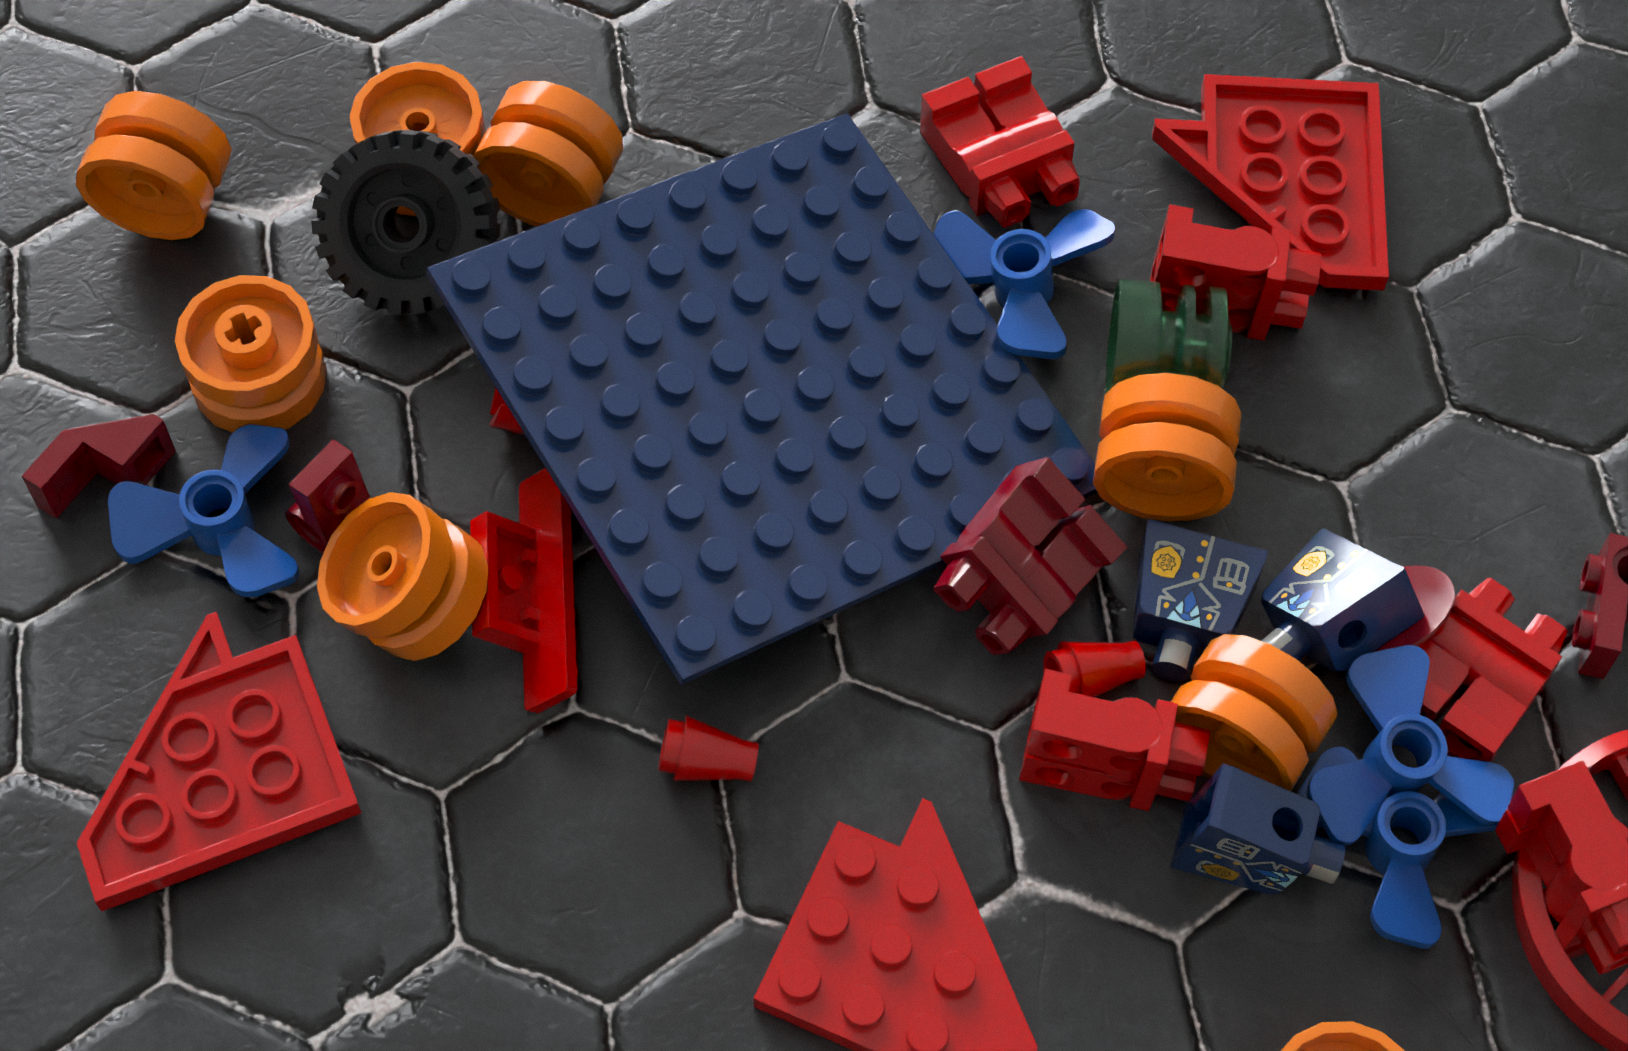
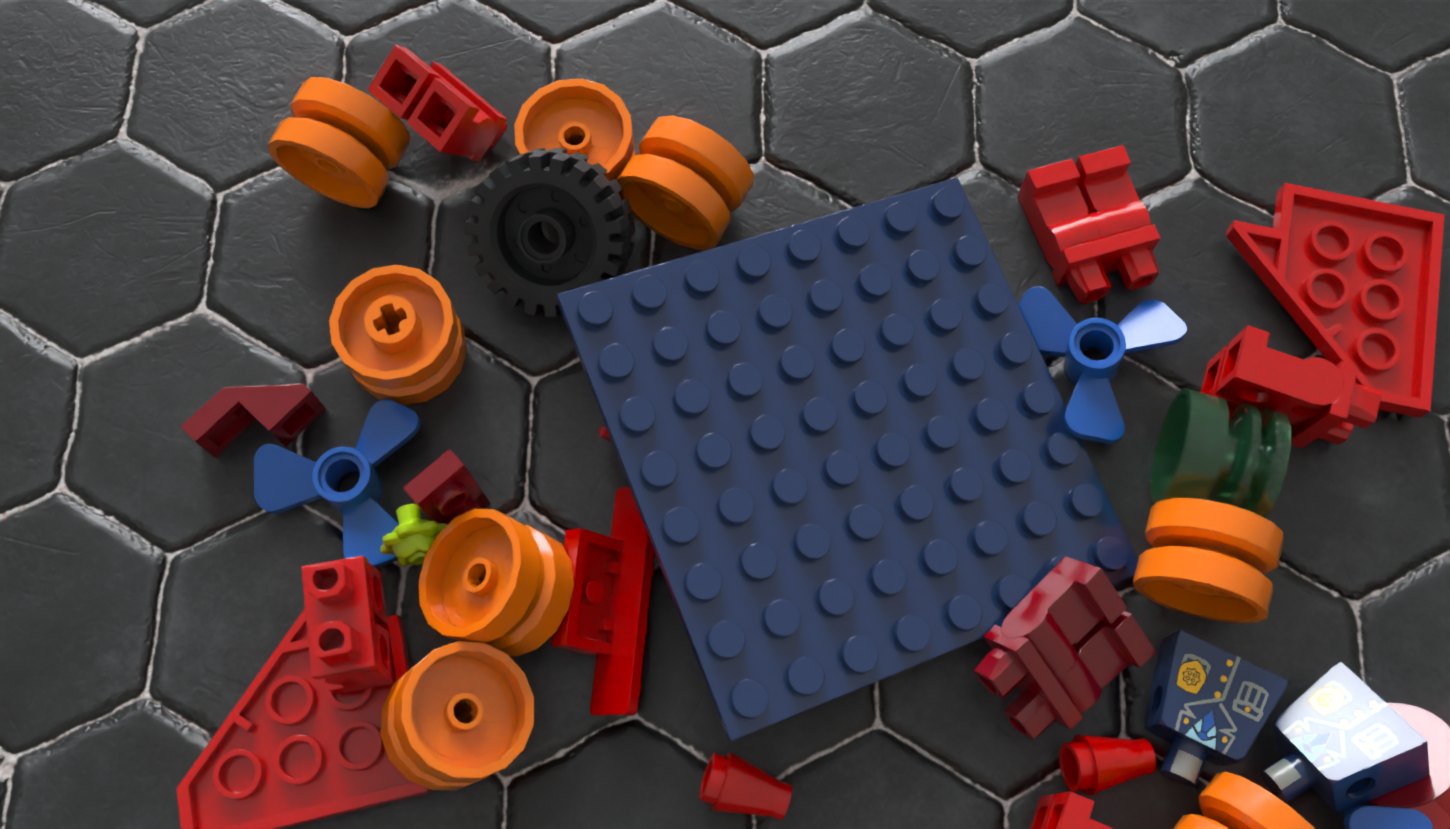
camera: 10 degrees right, 10 degrees up
none -> red hips [301,555,394,694]
none -> red hips [367,44,507,162]
none -> lime plant [380,504,448,567]
none -> orange wheel [380,641,534,790]

